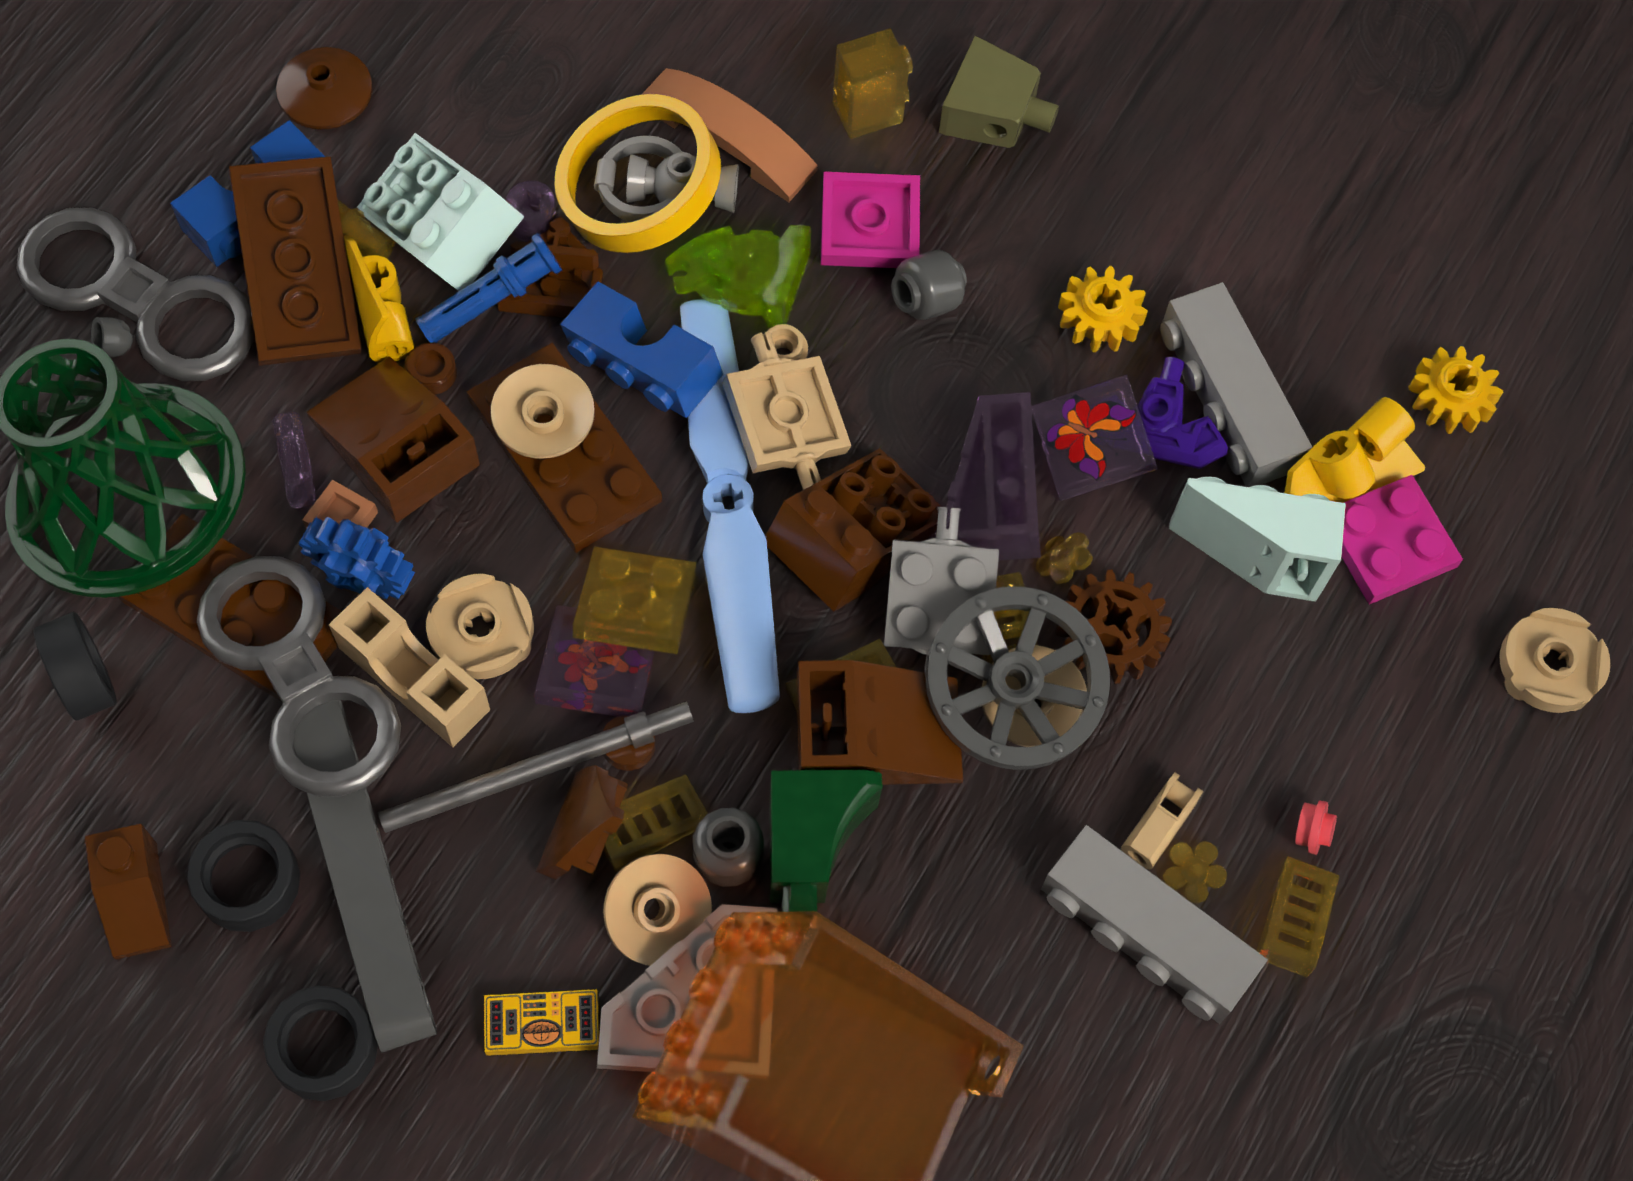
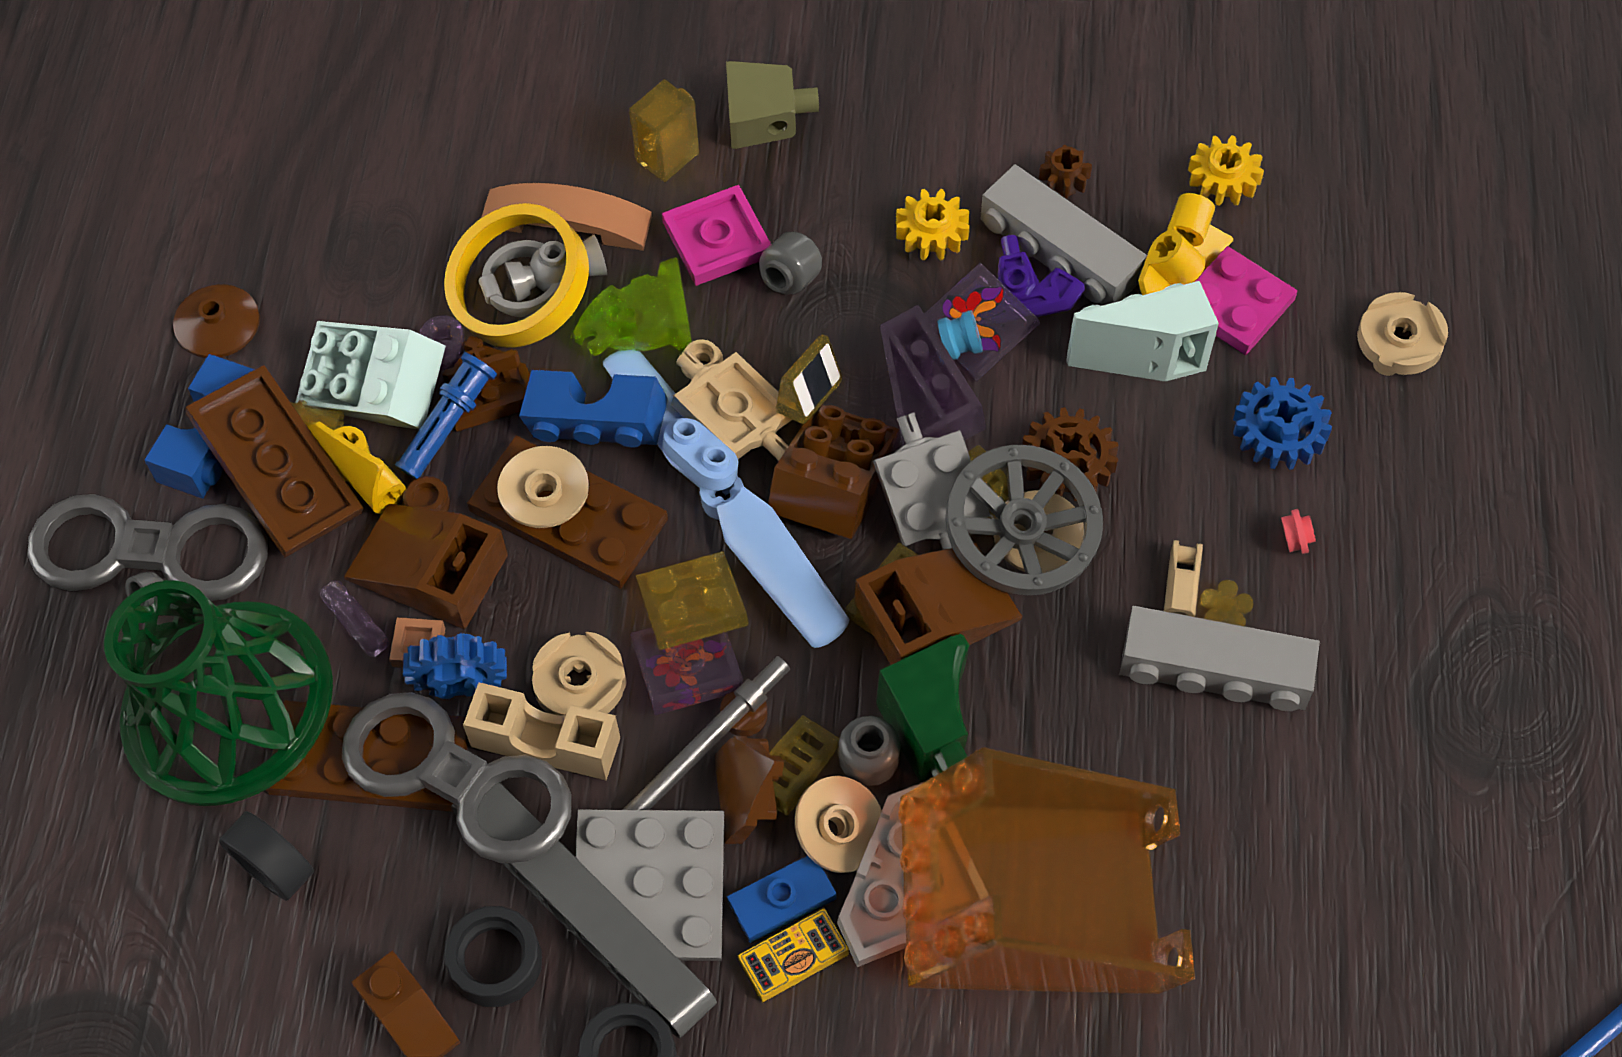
camera: 20 degrees left, 5 degrees down
clear yellow plant [1036,532,1093,584] -> none
clear yellow slope [1257,856,1339,977] -> none
none -> light grey plate [576,810,724,961]
none -> light blue plate [663,418,738,491]
none -> blue plate [727,856,837,943]
none -> slope [776,334,842,424]
none -> dark azure wheel [937,310,983,361]
none -> reddish brown gear [1039,145,1092,199]
none -> blue gear [1233,377,1332,470]

